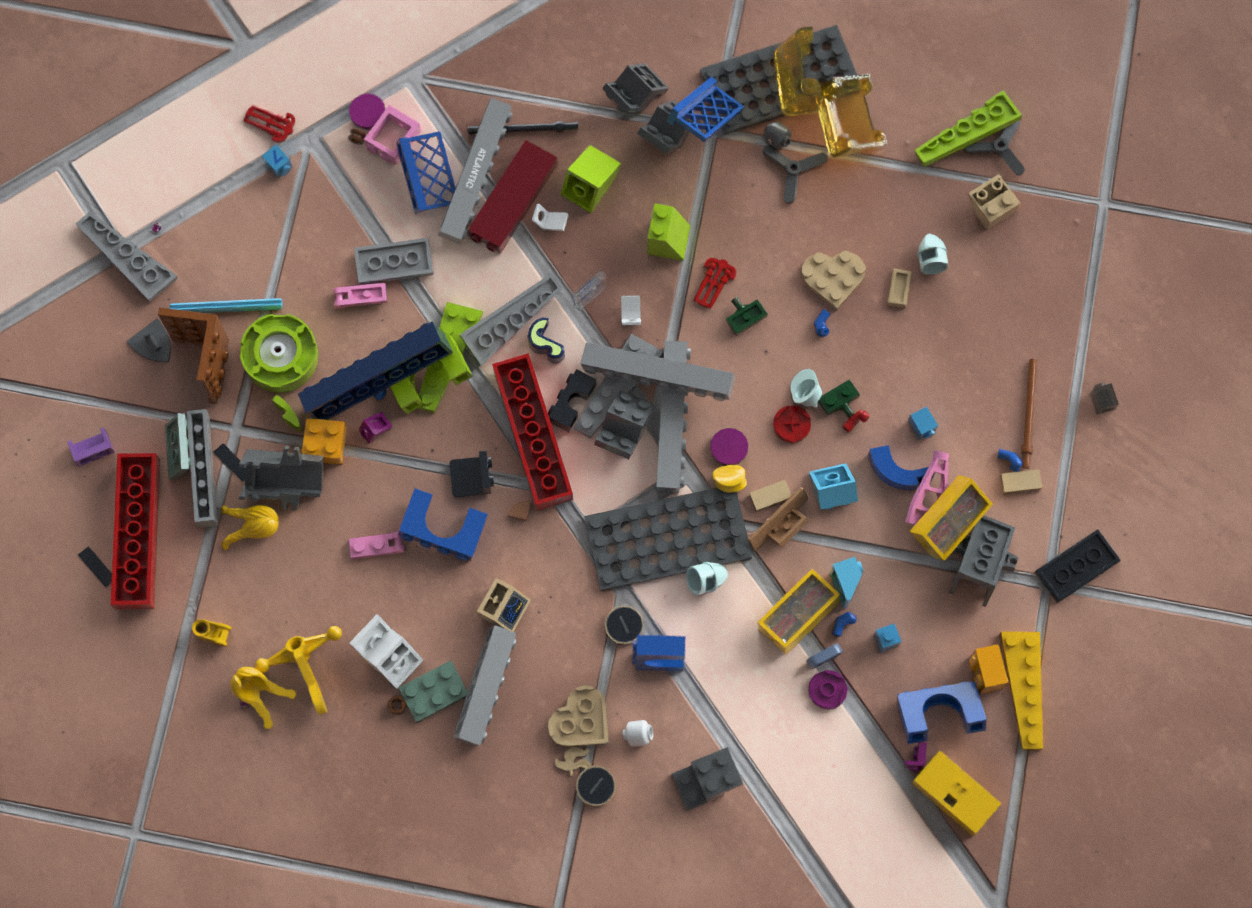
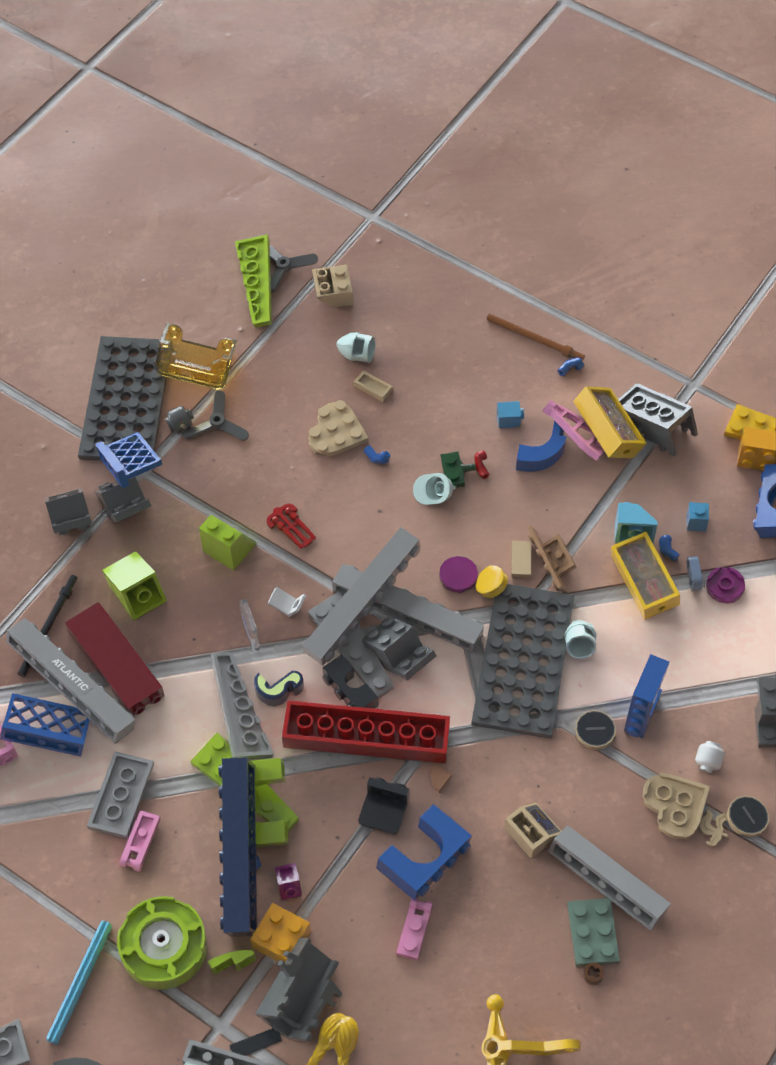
camera: 65 degrees left, 15 degrees down
dark orange bracket [158,307,229,404] -> none
white bracket [350,614,423,689] -> none
white bracket [532,204,568,231] -> none
dark green plate [726,297,768,336] -> none
red tile [773,405,811,443] -> none
clear yellow windscreen [774,27,822,116] -> none
medium azure slope [809,463,858,510] -> none
tan tile [1000,469,1043,494] -> none
black tile [1035,529,1121,603] -> none
clear smoke brick [1090,383,1119,414] -> none

